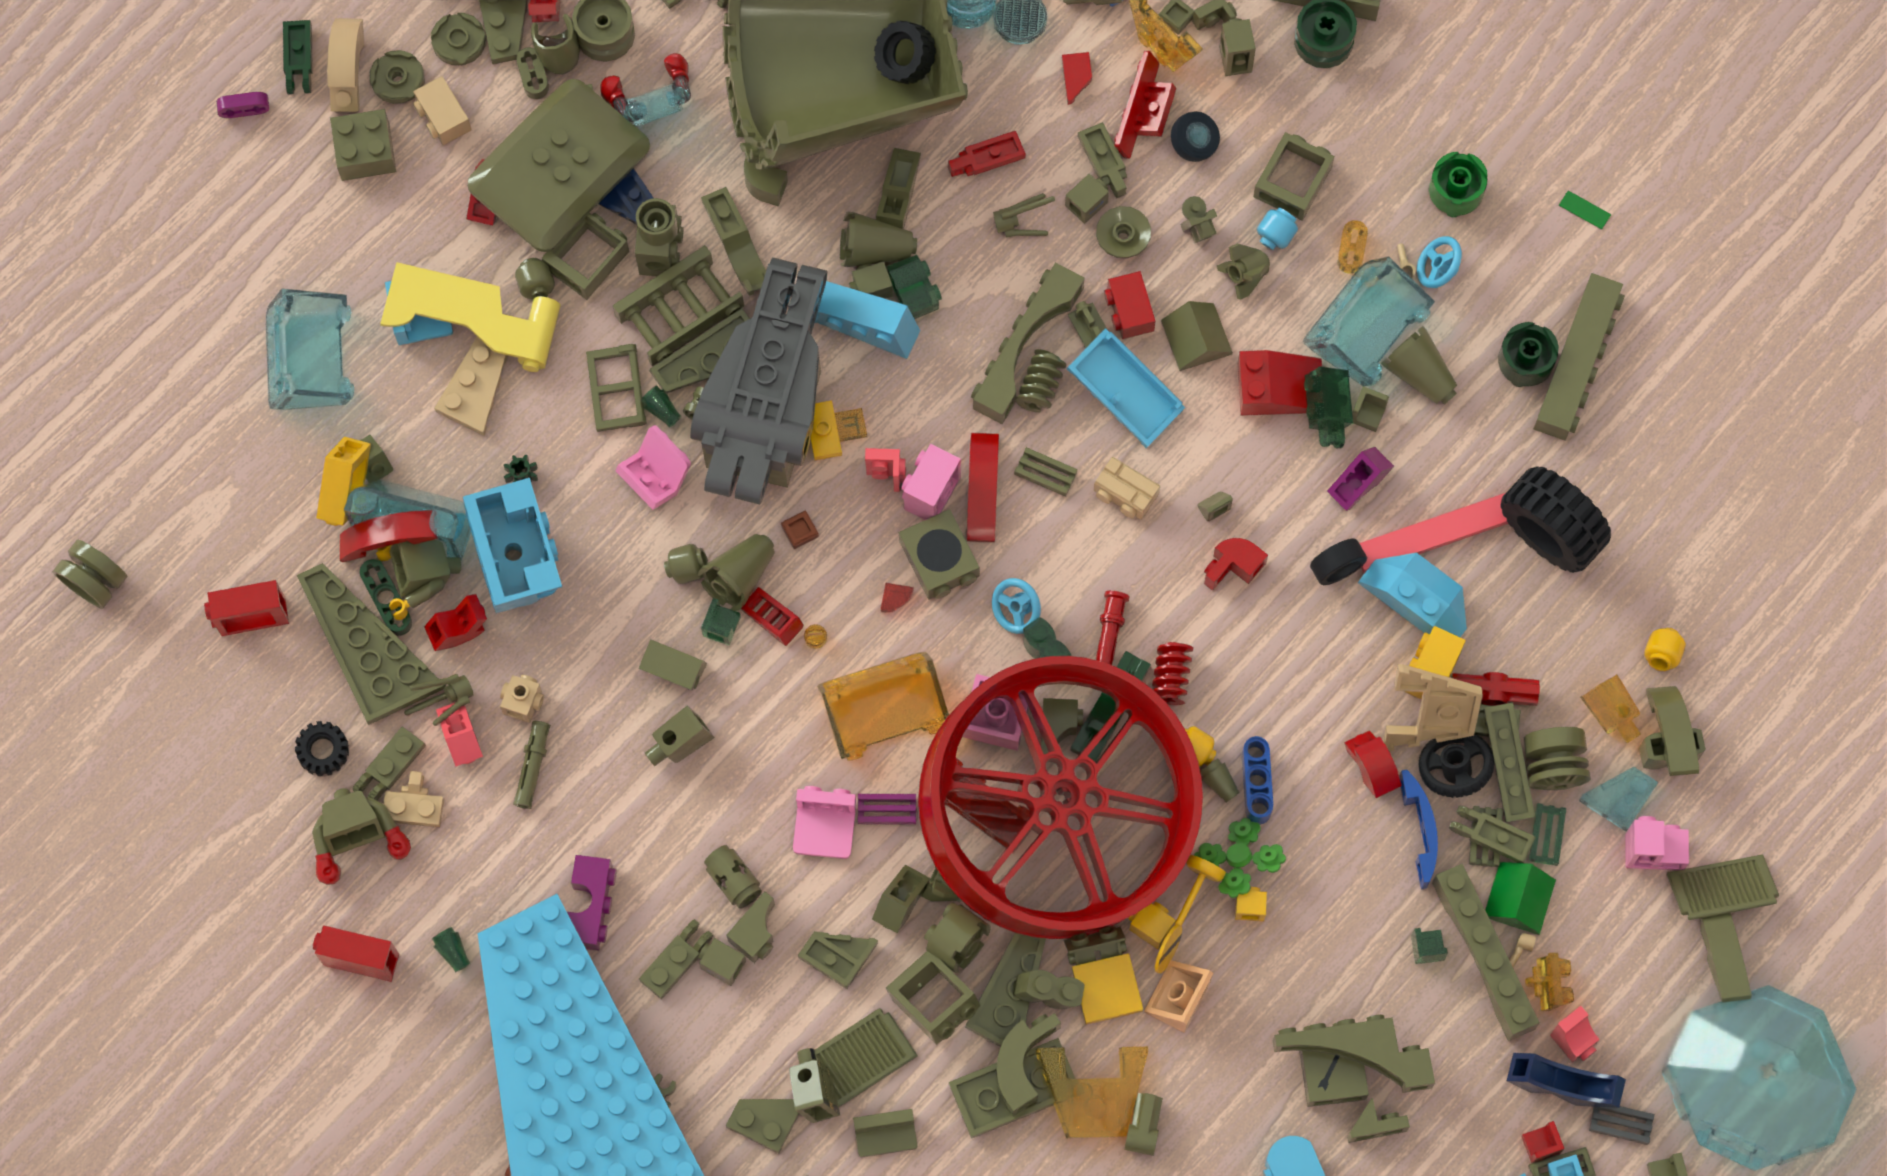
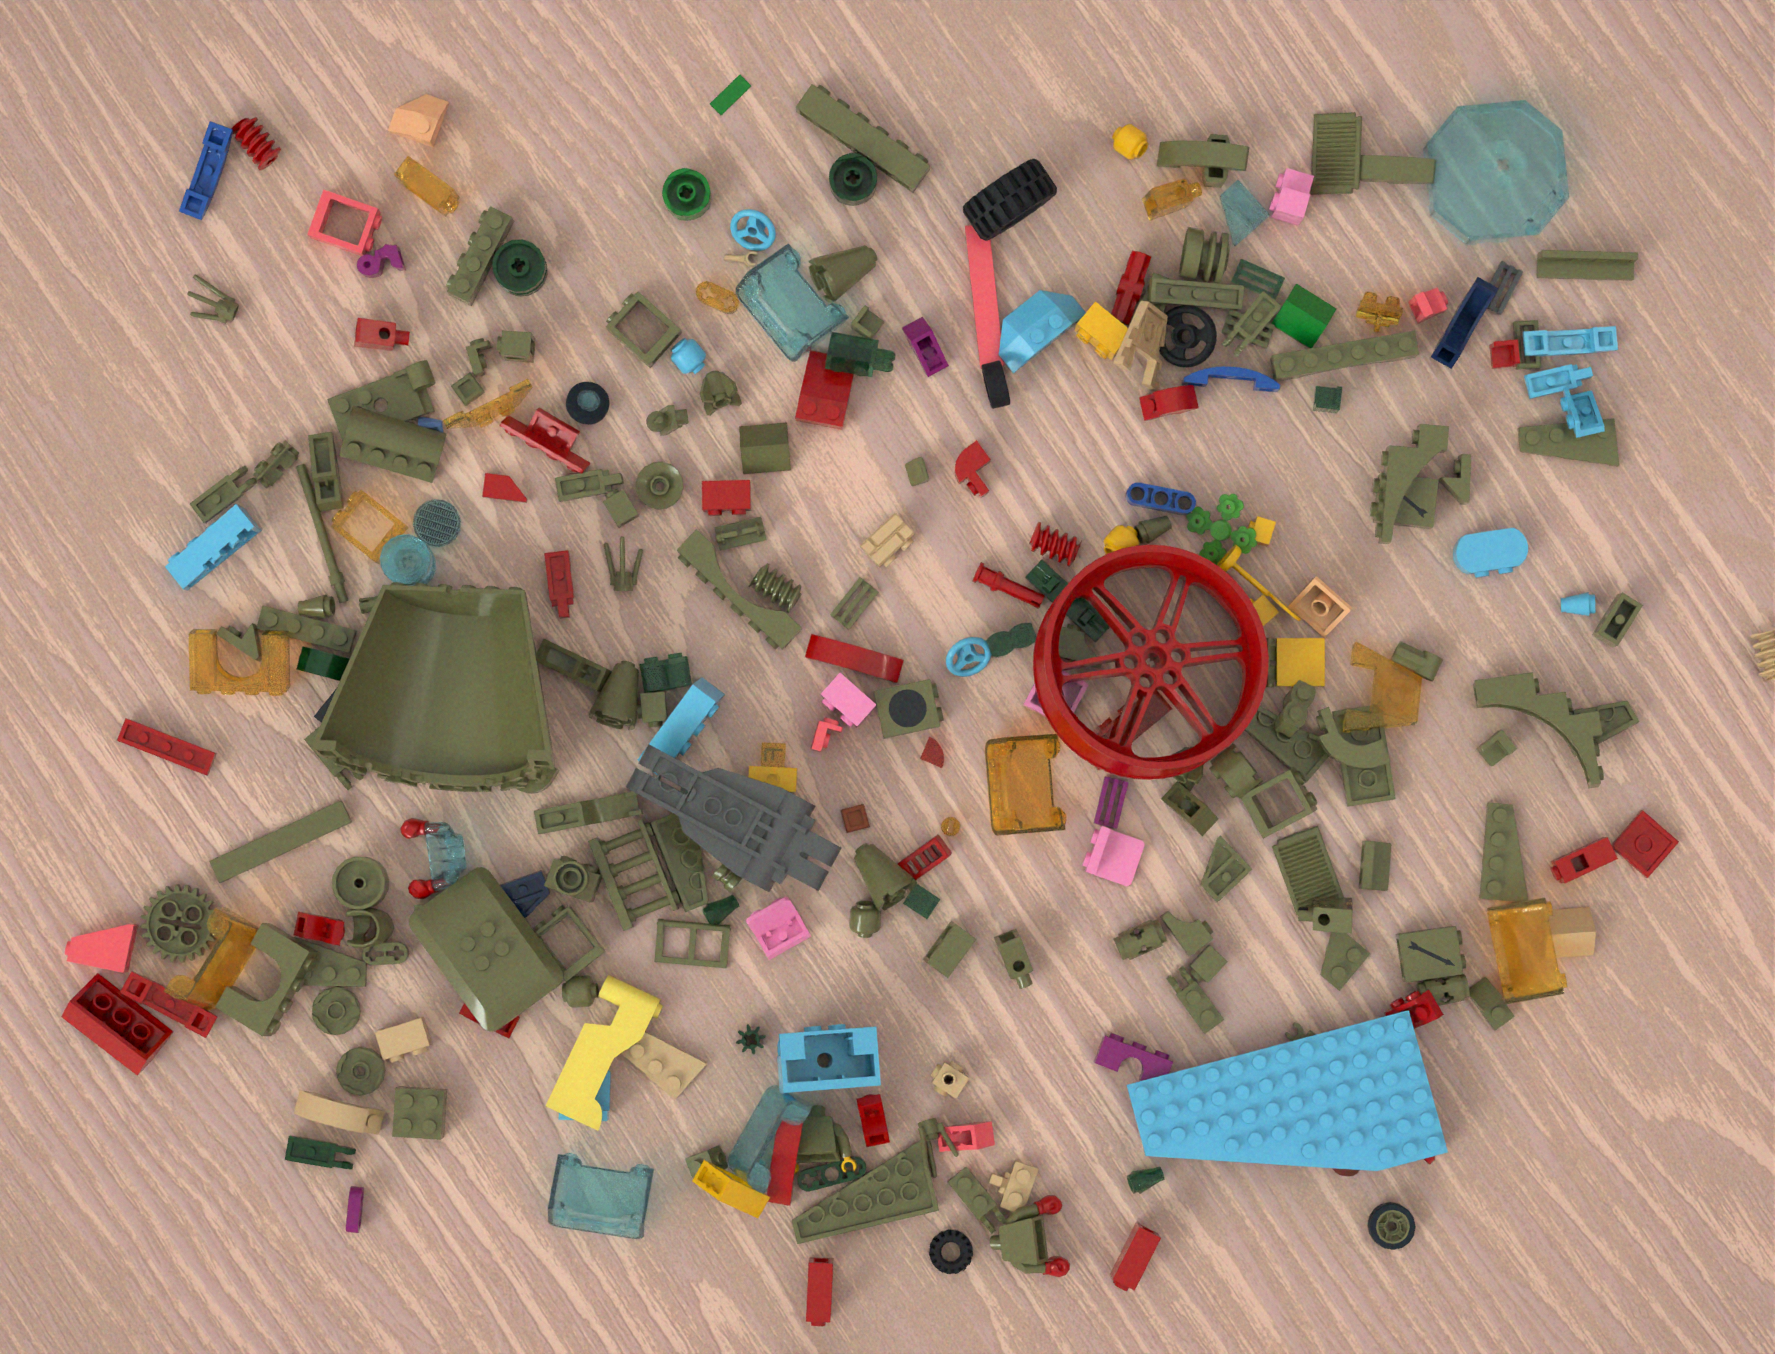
camera: 80 degrees left, 15 degrees up
olive pin [513,721,551,809] -> none
black tyre [874,21,936,84] -> none
medium azure container [1066,328,1185,448] -> none
tan hand [1509,933,1536,967] -> none

